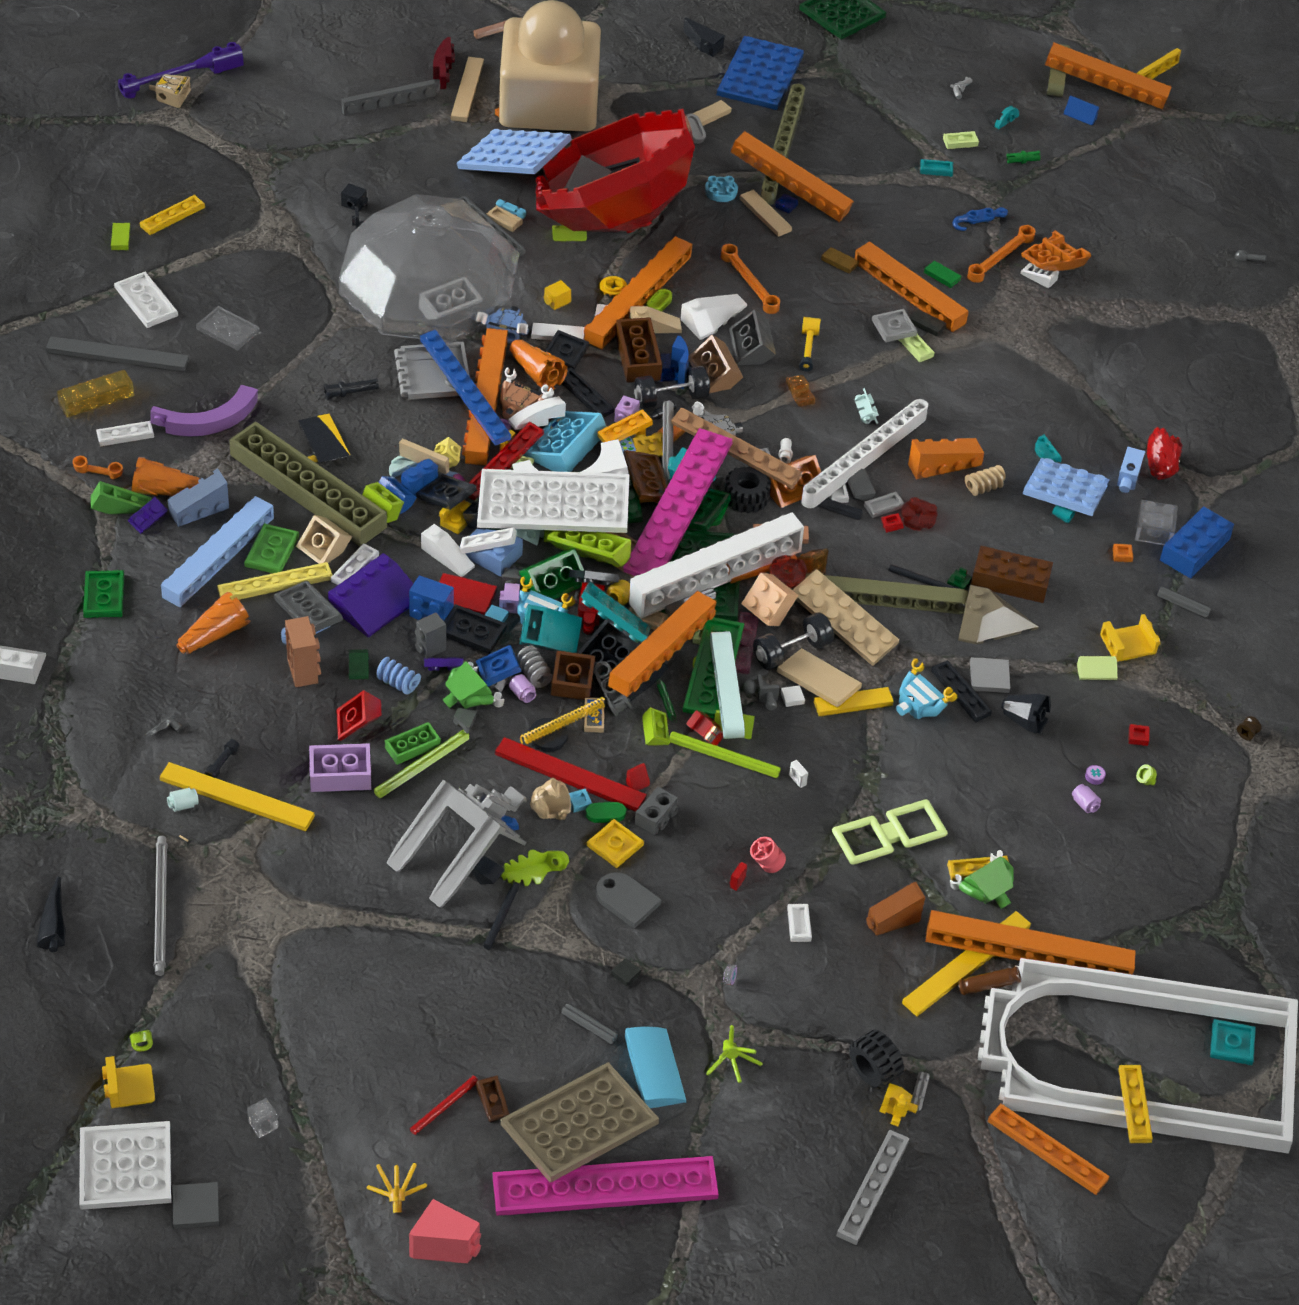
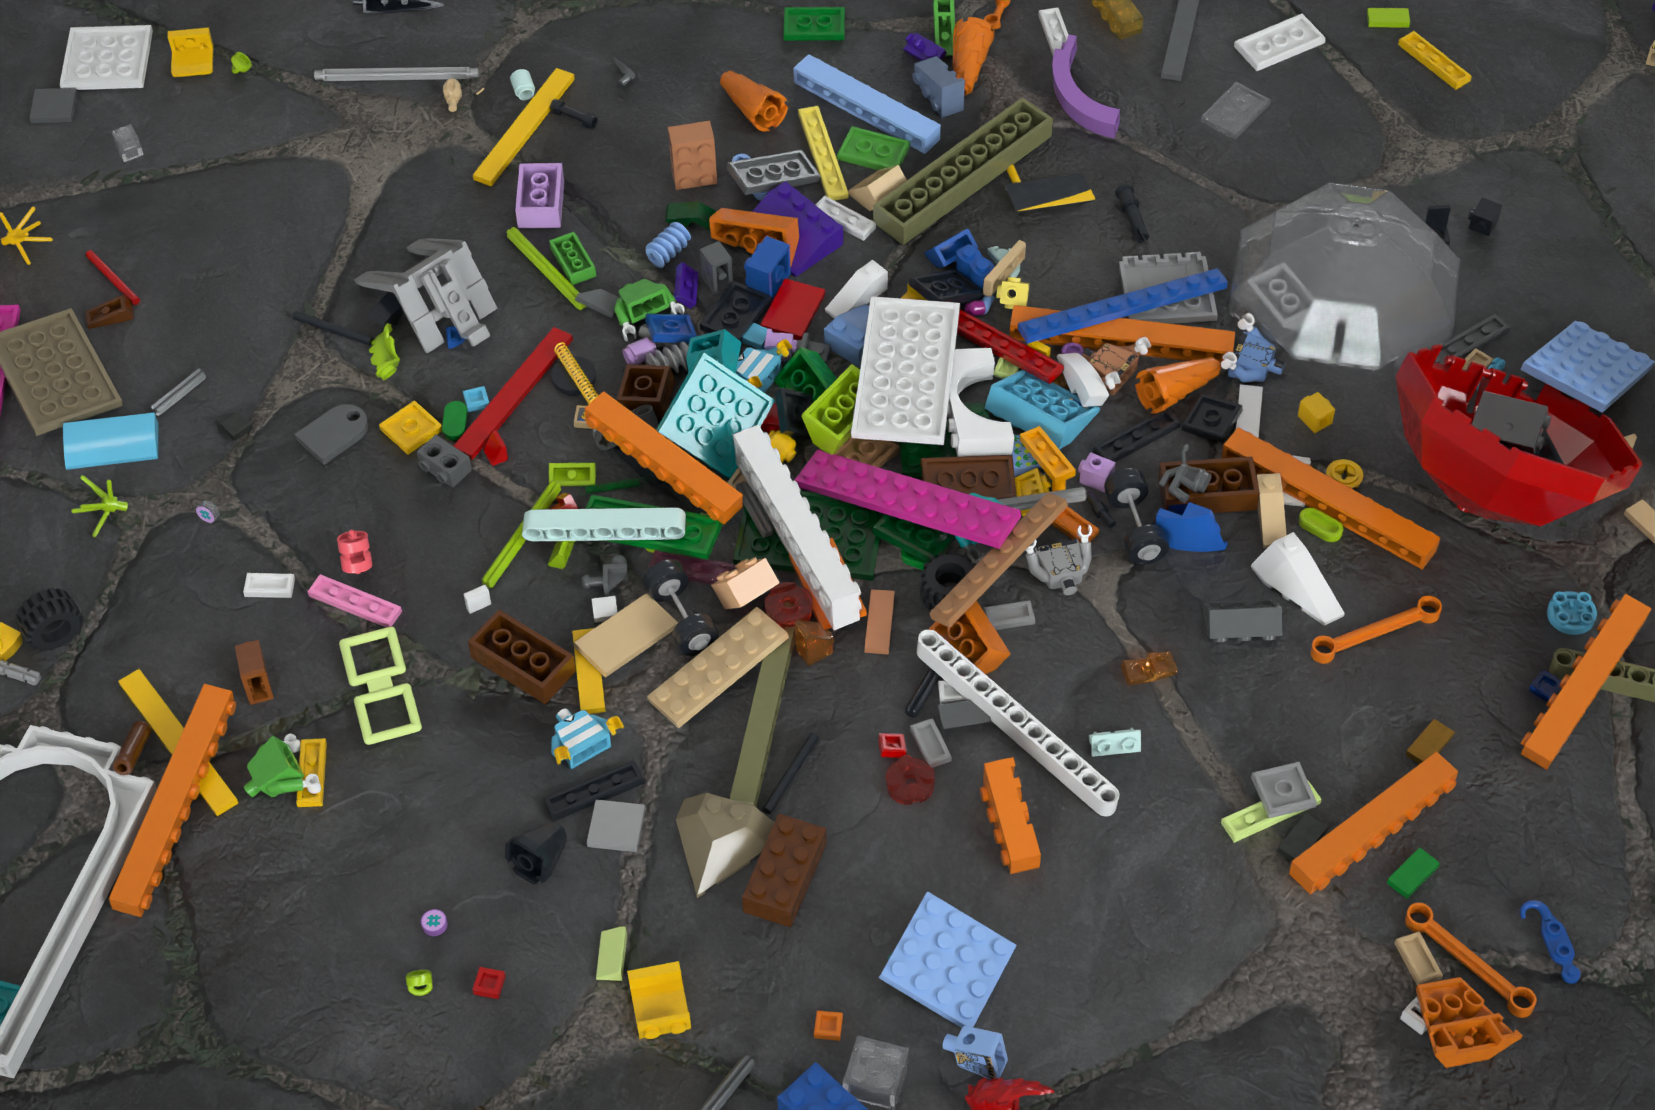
camera: 100 degrees right, 5 degrees up
red slope [337,690,382,741] -> none
lime brick [362,482,404,523] -> none
white tile [460,527,517,554] -> none
tan helmet [530,778,571,820] -> none
medium nougat slope [689,335,743,393] -> none
red tile [730,862,747,891] -> none
tan tile [740,190,792,237] -> none
white pin [778,438,793,464] -> none
yellow piece [799,317,821,372] -> none
dark green tile [947,567,972,590] -> none
tan piece [965,465,1006,496] -> none
teal tile [1035,434,1062,463] -> none
lavender brick [1072,784,1101,813] -> none
none -> bright pink tile [308,574,402,628]
none -> tan piece [443,79,462,112]
none -> reddish brown brick [468,609,576,705]
none -> orange wedge [709,208,799,267]
none -> dark grey piece [1159,444,1211,503]
none -> tan tile [1394,932,1443,985]

